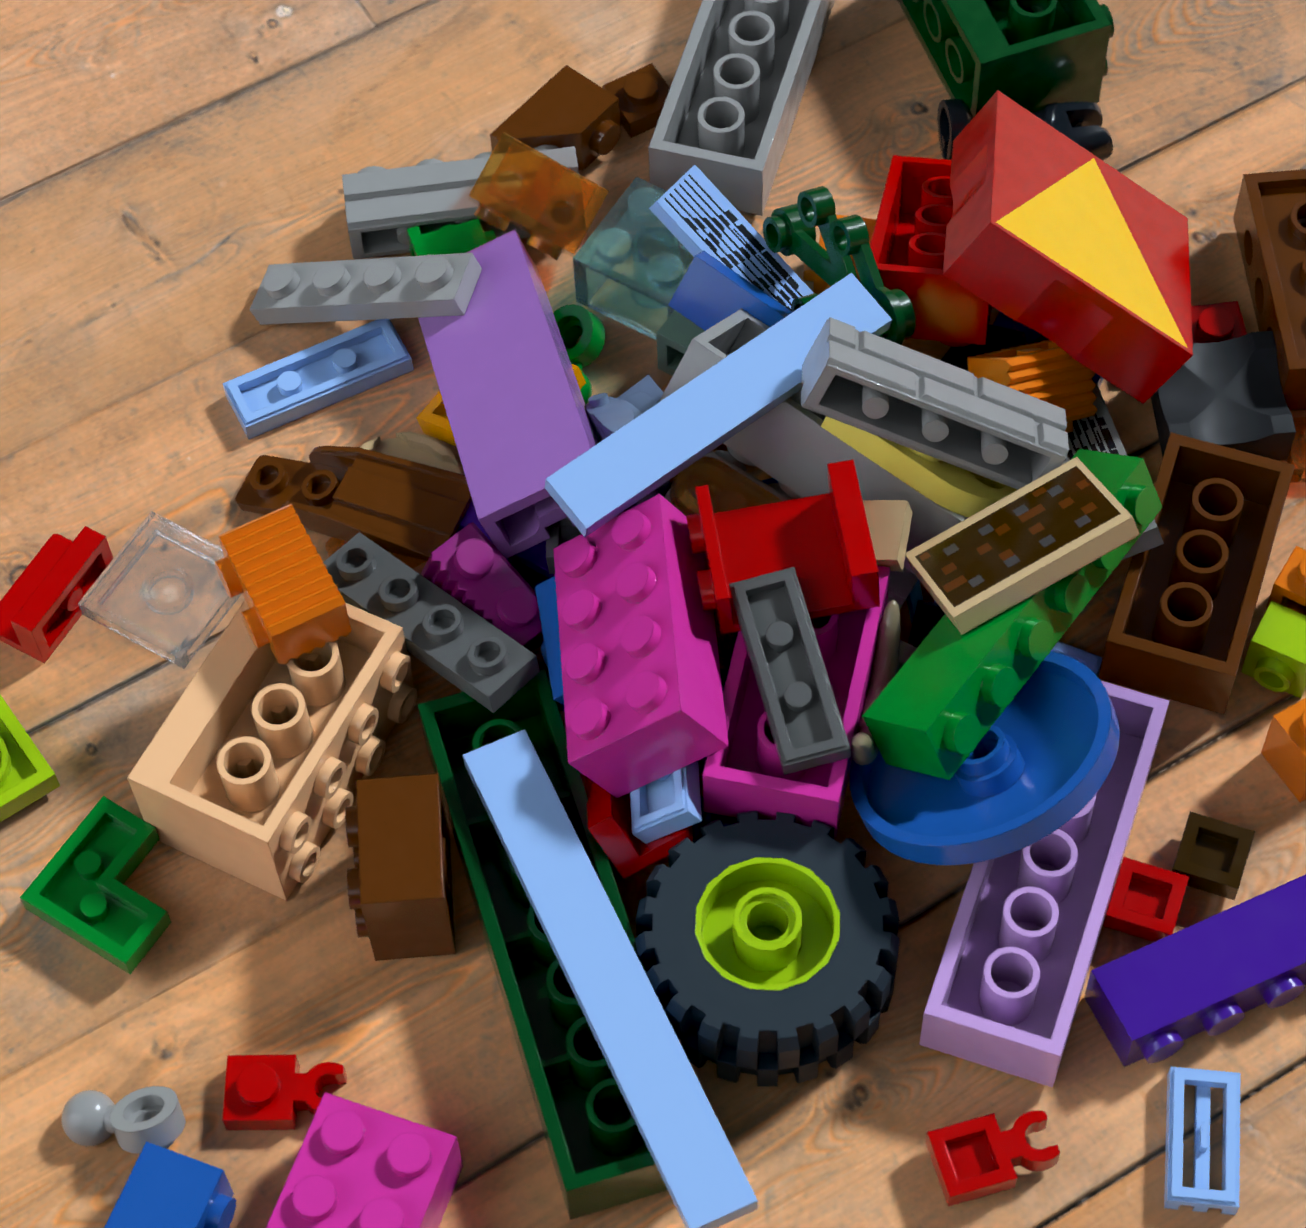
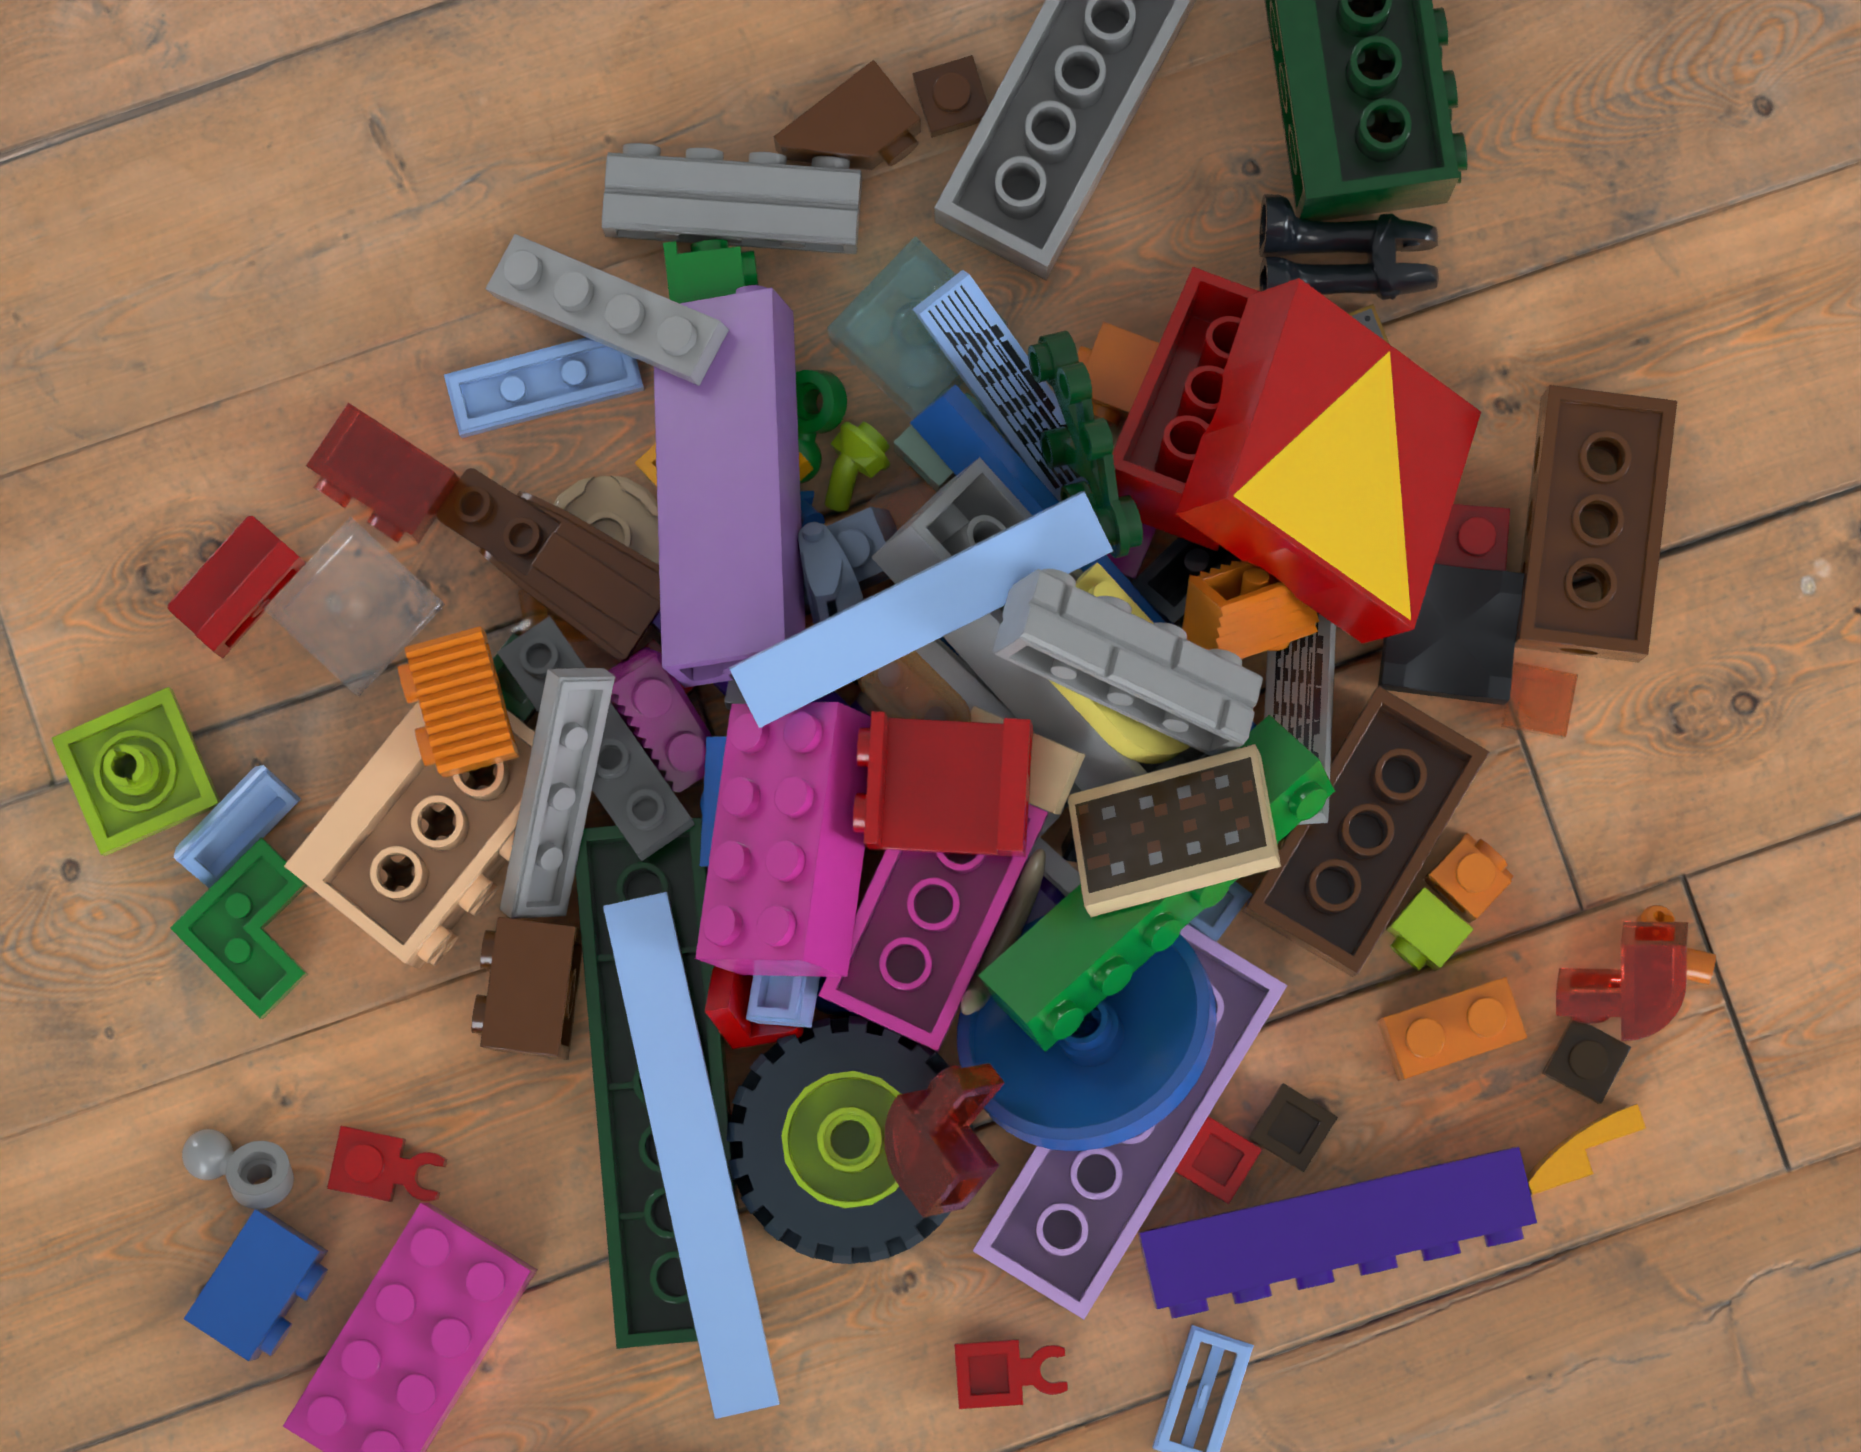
camera: 15 degrees right, 25 degrees up
clear orange brick [469,132,609,261] -> none
dark grey tile [729,567,851,775] -> none
none -> light blue tile [173,765,301,888]
none -> clear red brick [306,403,459,543]
none -> light grey tile [500,668,615,919]
none -> lime plate [824,421,890,511]
none -> clear red brick [884,1063,1005,1218]

